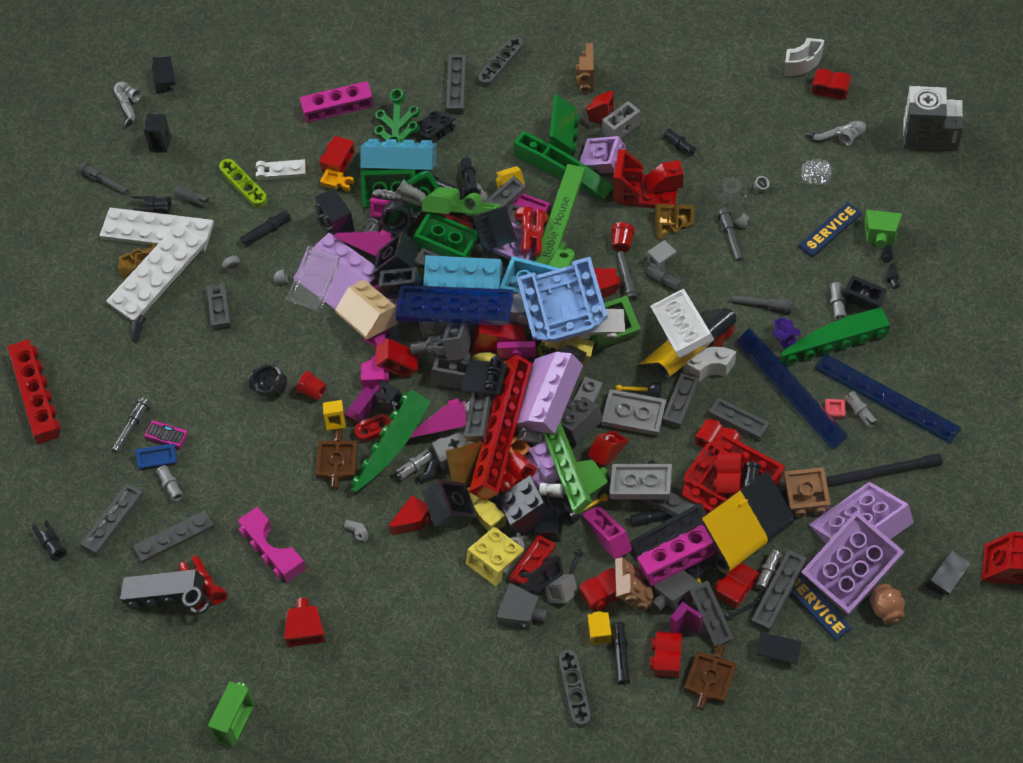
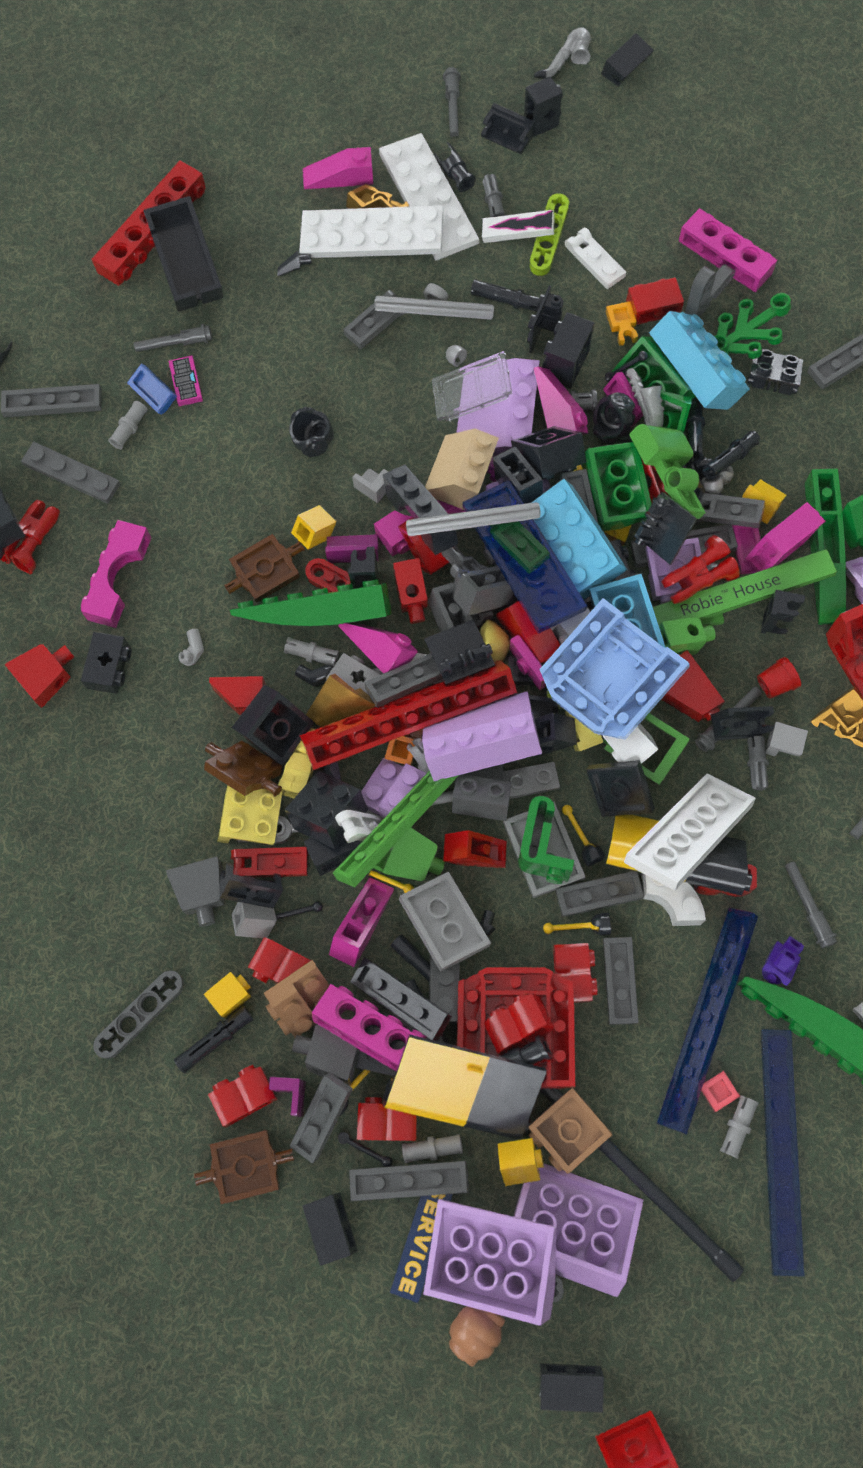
camera: 55 degrees right, 15 degrees up
red piece [296,371,327,401] -> none
red brick [500,452,537,493] -> none
none -> black brick [81,632,132,694]
none -> black piece [143,196,223,312]
none -> reddish brown plate [204,740,282,796]
none -> dark pink slope [303,147,373,189]
none -> light grey panel [352,469,388,503]
none -> light grey axle [374,296,494,319]
none -> black arch [383,465,458,555]
none -> red torso [393,558,428,624]
none -> light grey axle [406,502,541,536]
none -> black hinge [481,103,534,154]
none -> tile [482,210,554,243]
none -> dark green hinge [489,521,550,574]
none -> yellow brick [498,1138,544,1186]
none -> green piece [518,796,574,884]
none -> black hinge [527,285,564,353]
none -> hinge [543,912,611,935]
none -> black plate [586,760,655,817]
none -> black hinge [605,351,648,382]
none -> dark grey beam [685,264,735,317]
none -> black hinge [711,706,774,741]
none -> dark pink window [745,502,825,572]
none -> black hinge [760,590,805,635]

